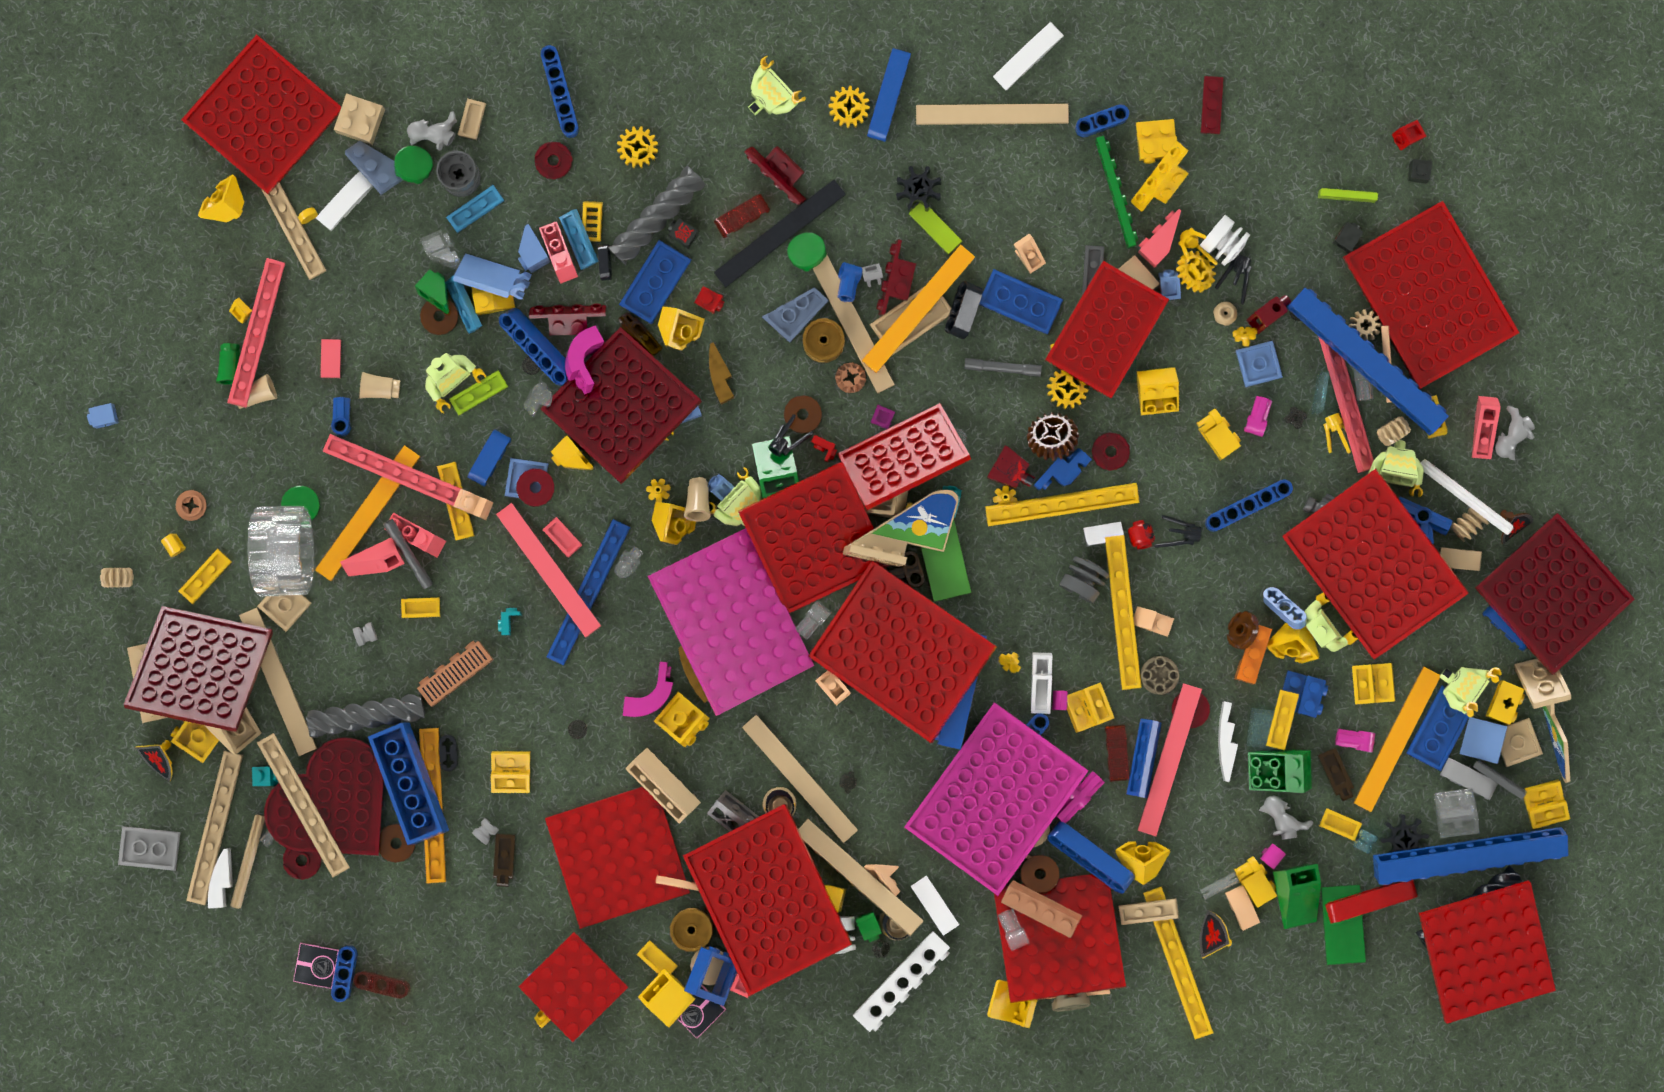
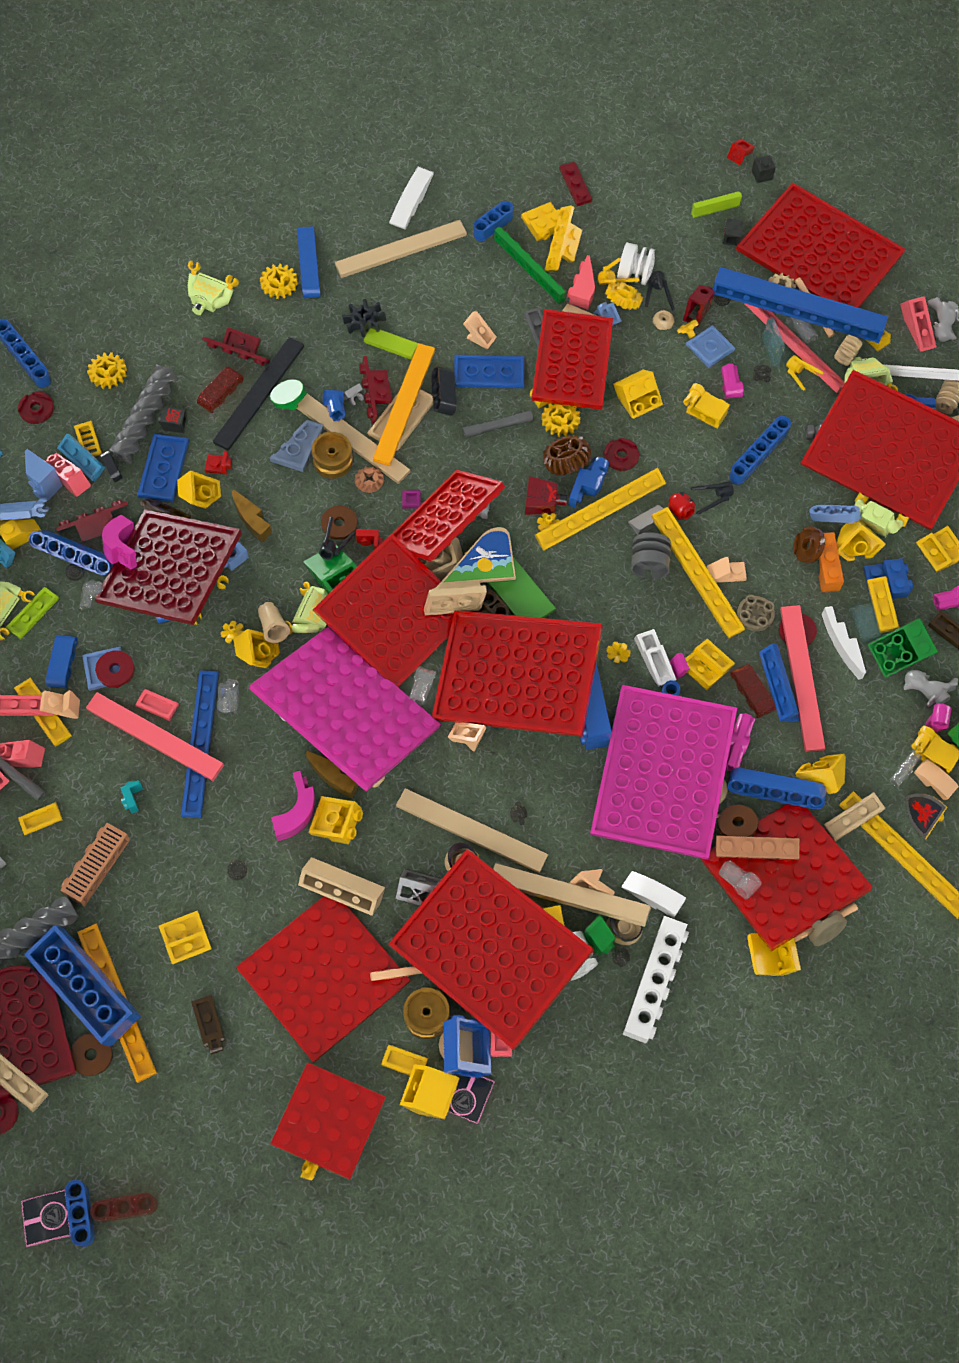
camera: 25 degrees left, 20 degrees down
black beam [439,735,458,771] -> none
light grey wheel [472,818,499,845] -> none
yellow slope [551,436,594,470] -> none
medium blue bracket [708,474,734,501] -> none

